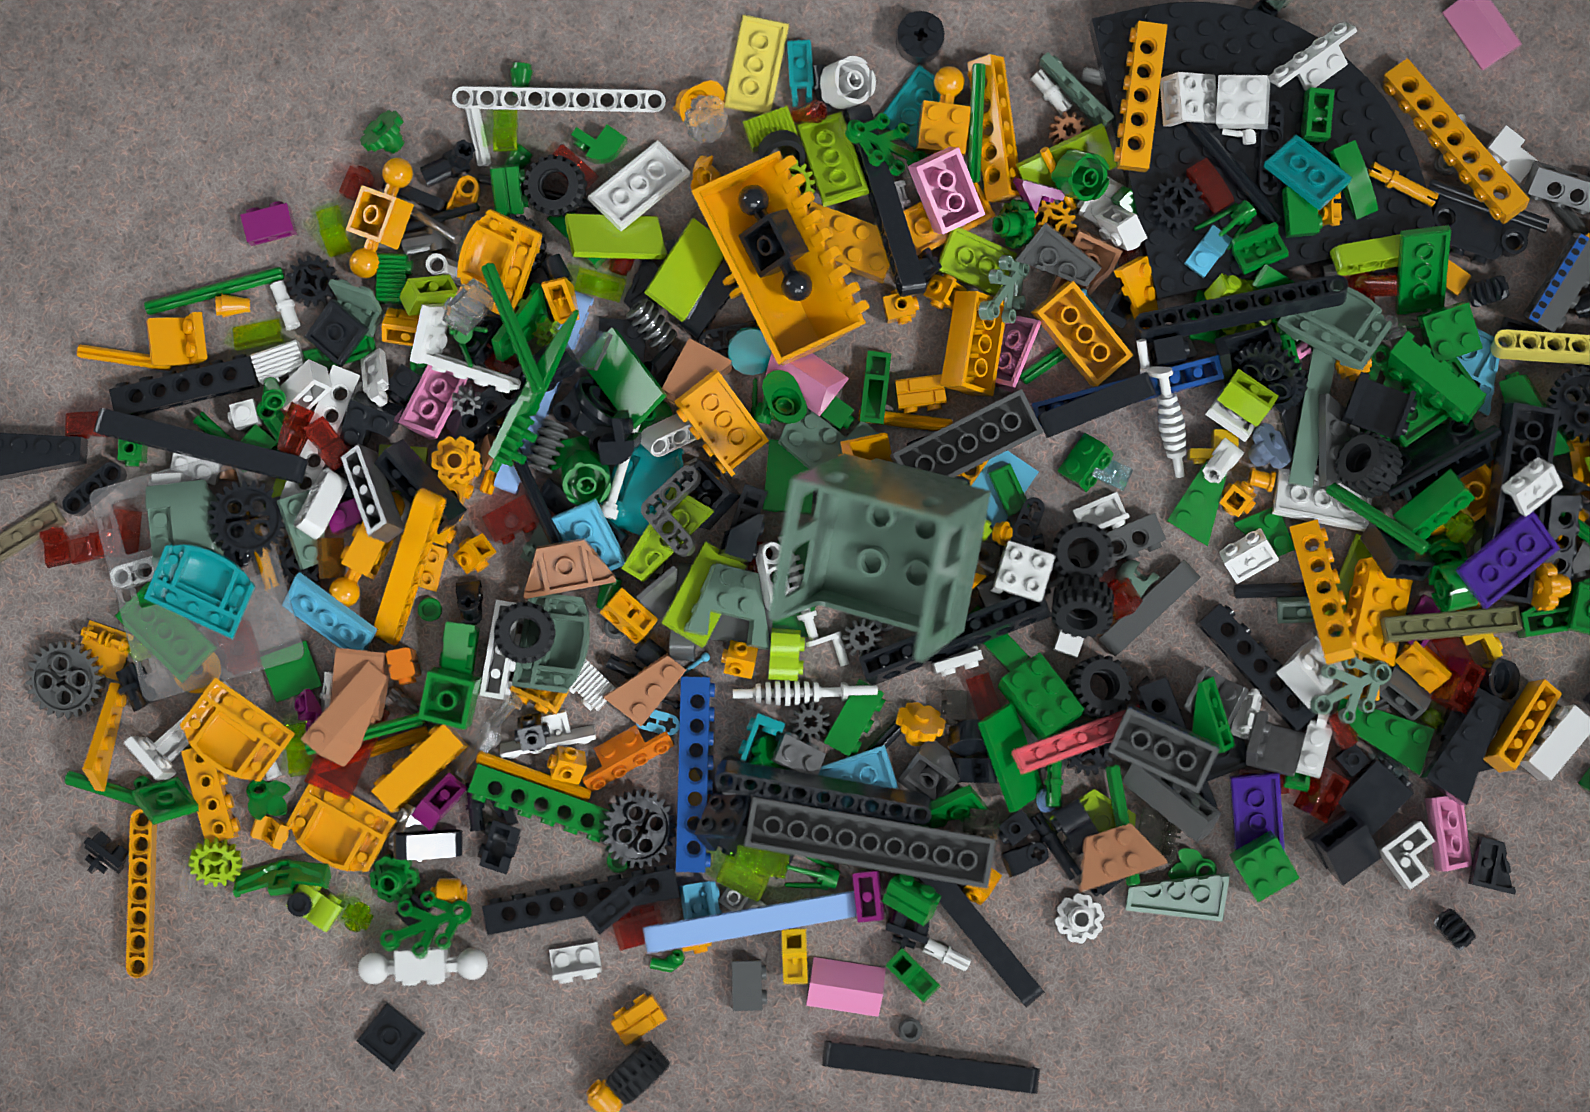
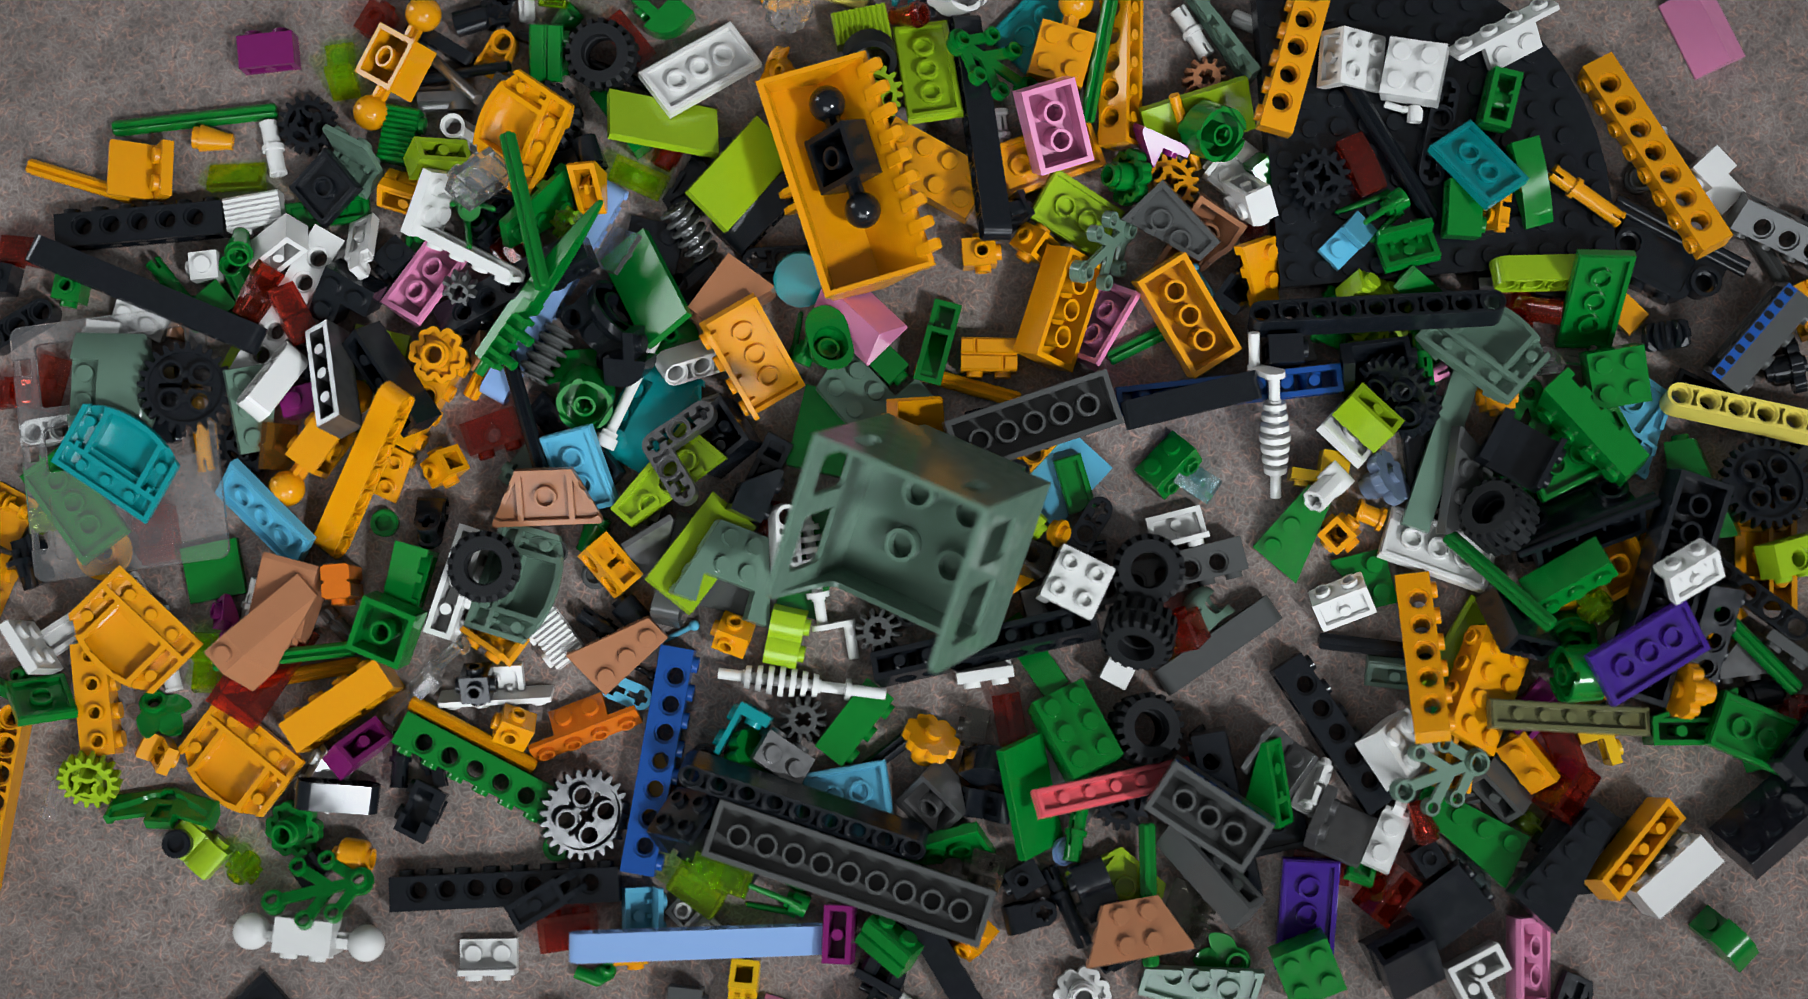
camera: 10 degrees right, 0 degrees up
black piece [1473,658,1520,699] -> none

